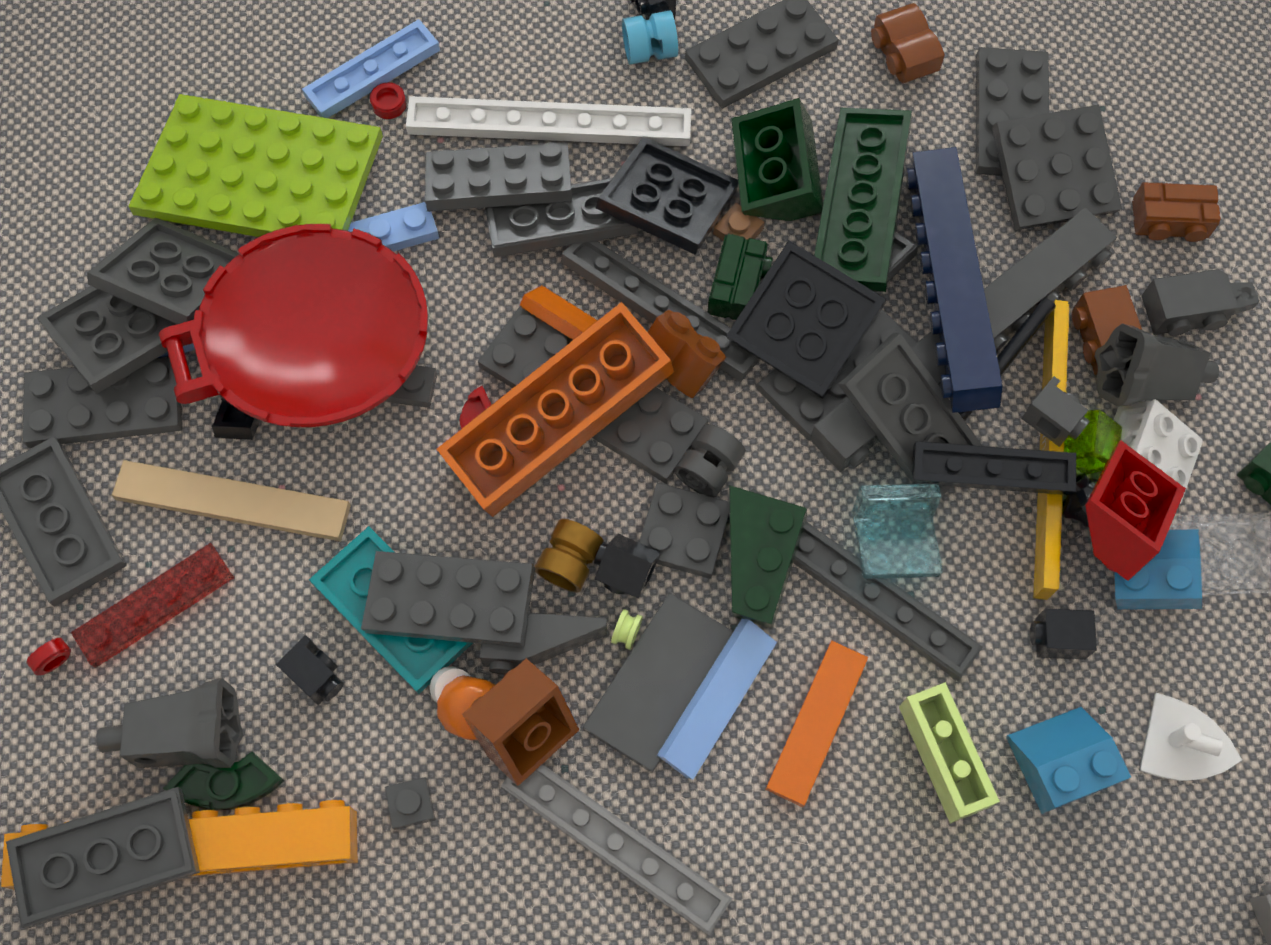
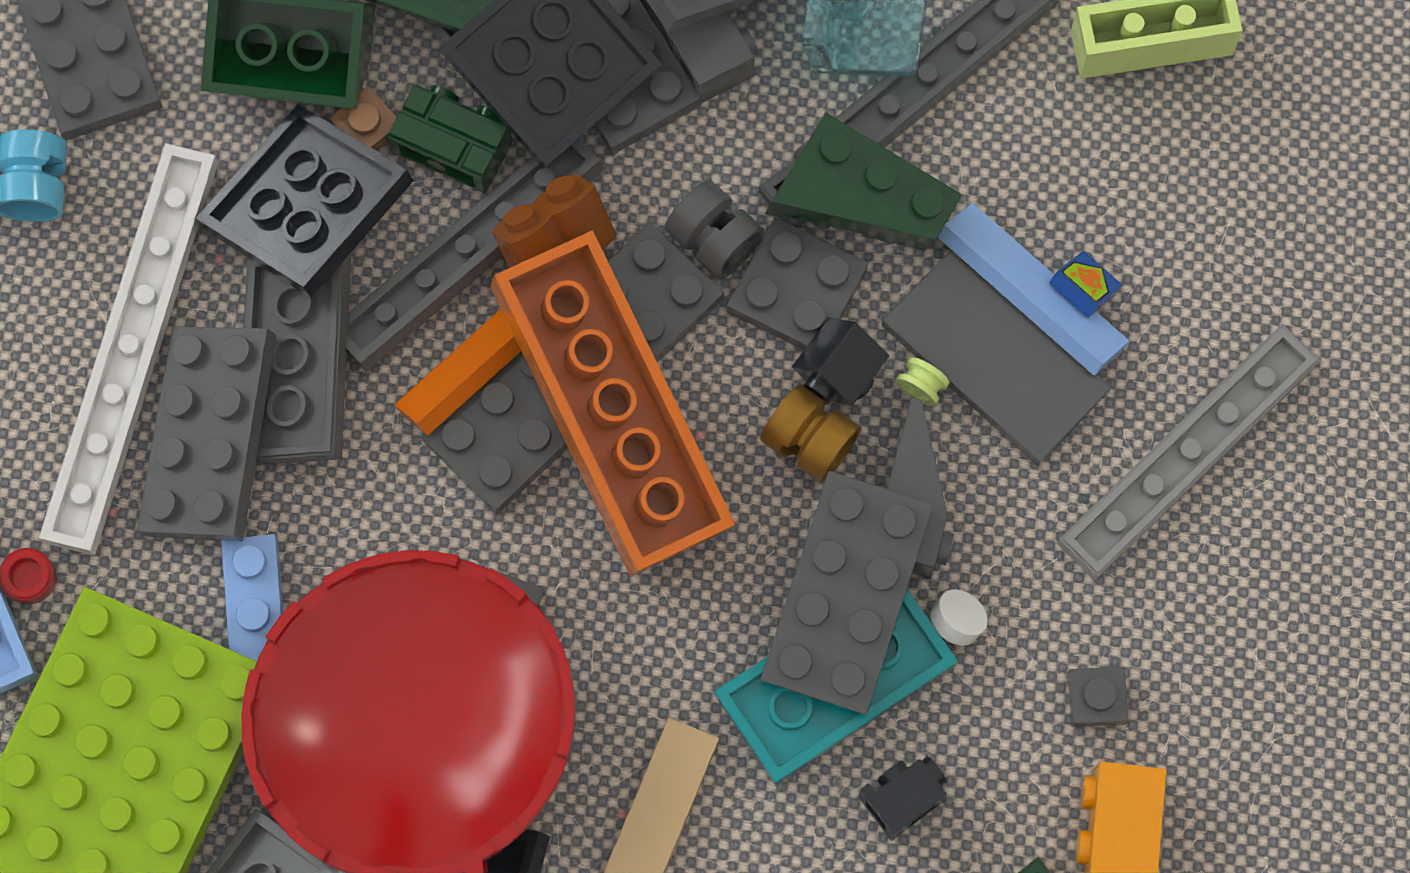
camera: 75 degrees left, 5 degrees up
orange hair [437,675,495,740] -> none
red tile [459,386,492,429] -> none
dark orange brick [462,658,579,786] -> none
orange tile [765,640,869,807] -> none
none -> tile [1049,250,1122,318]

